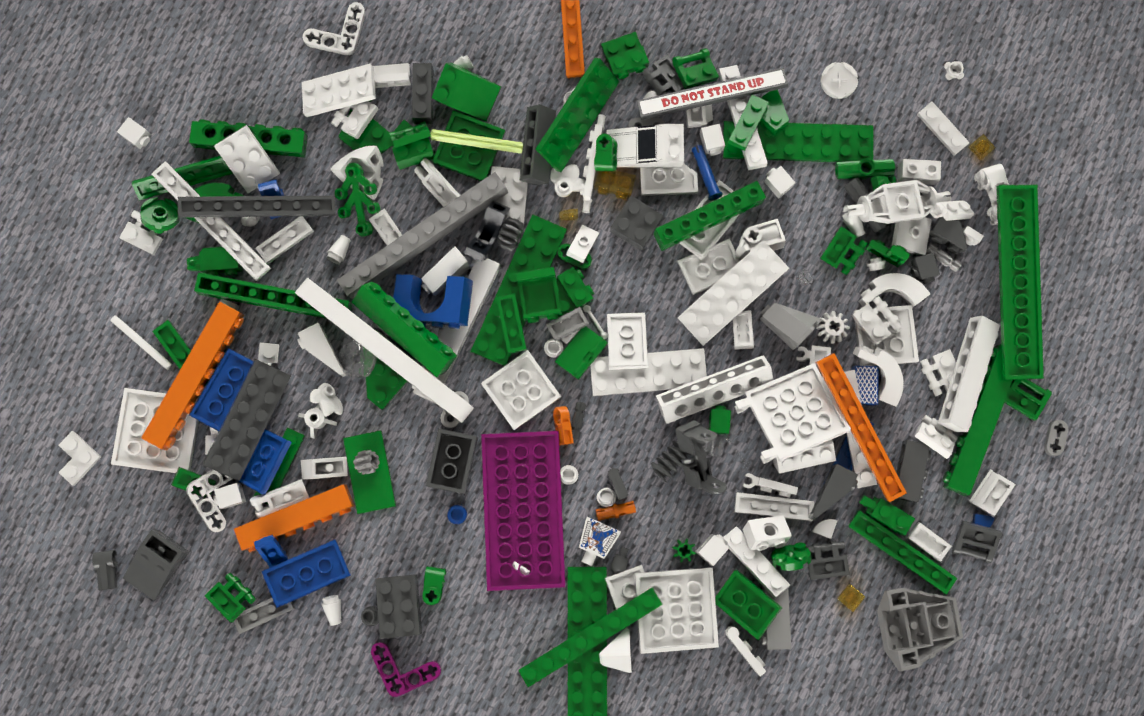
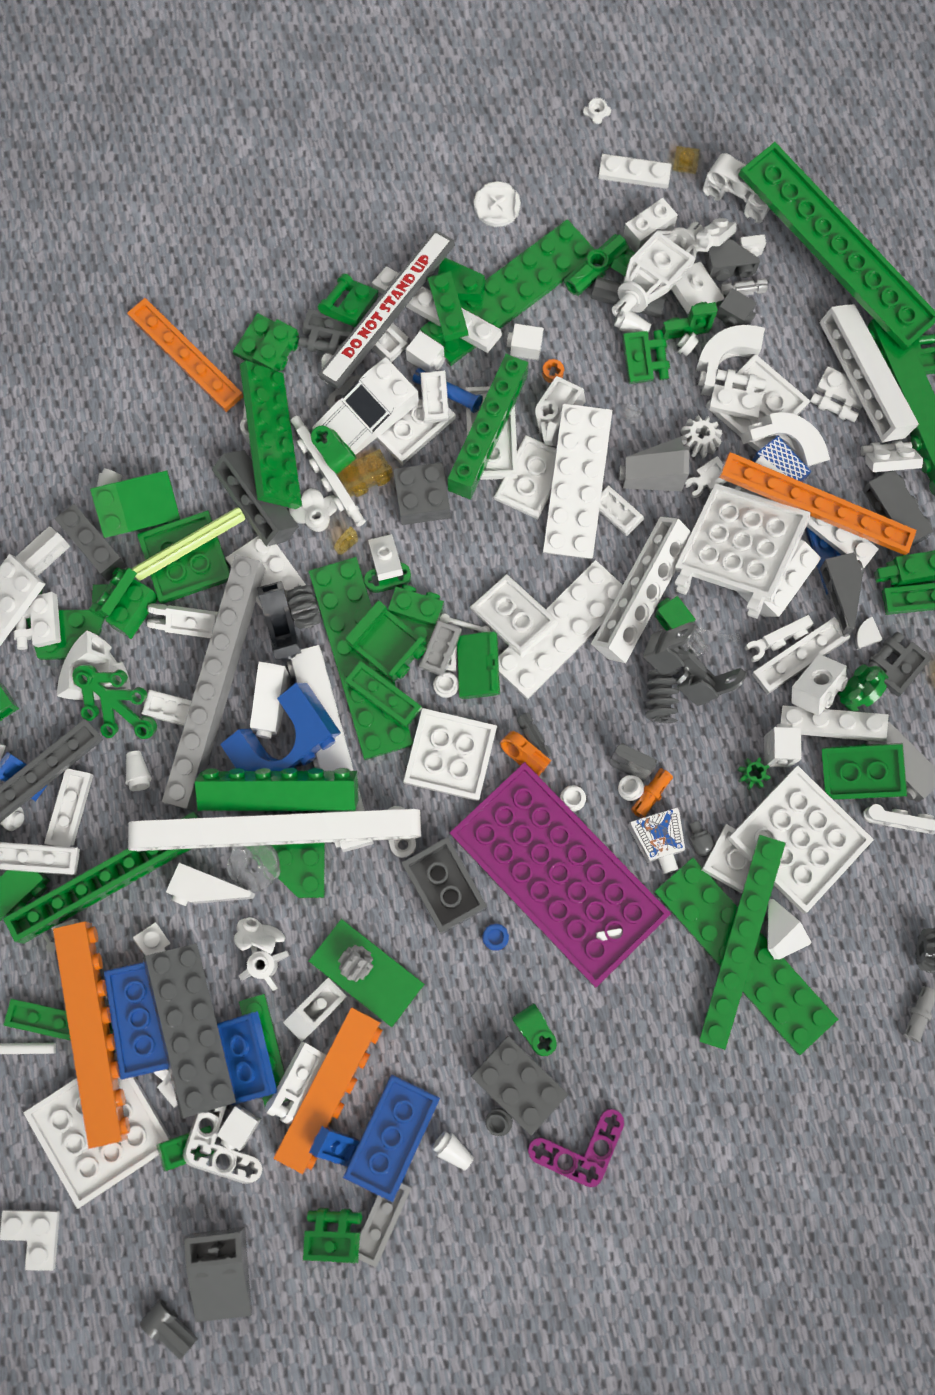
camera: 40 degrees left, 5 degrees down
none -> white plate [421,370,449,423]
none -> orange bush [542,359,564,383]

